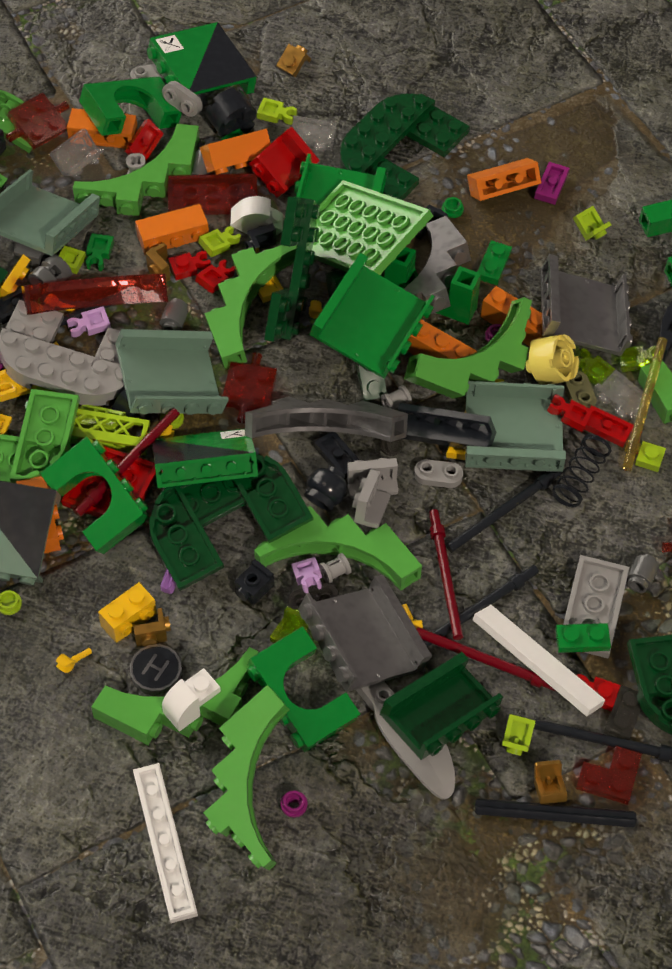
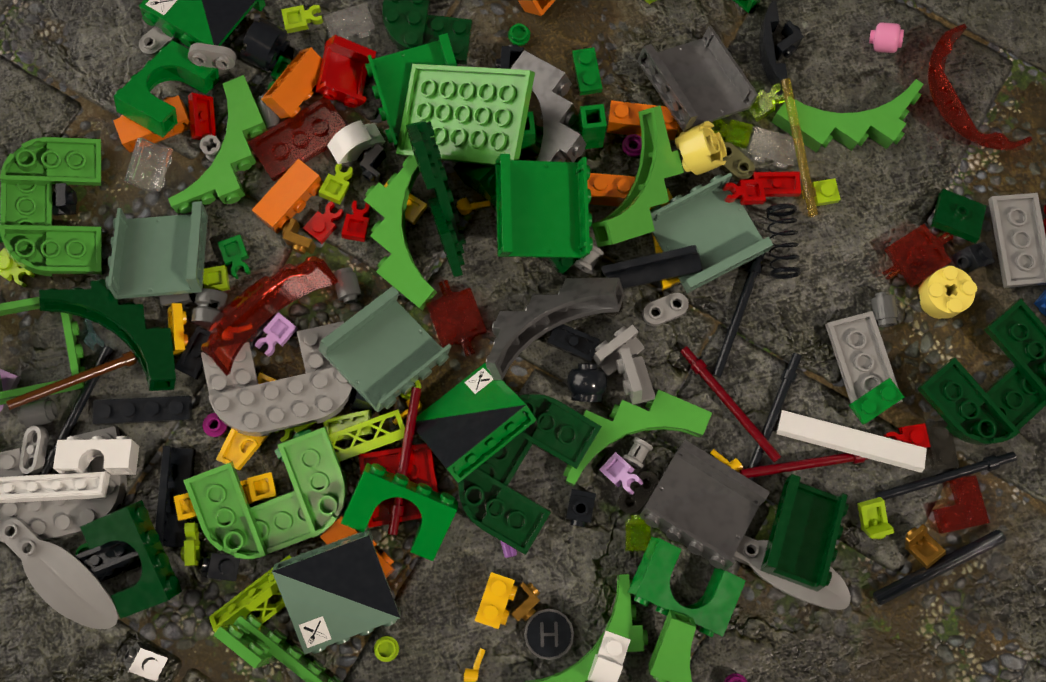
camera: 30 degrees left, 20 degrees up
clear red plate [6,92,70,150] -> none

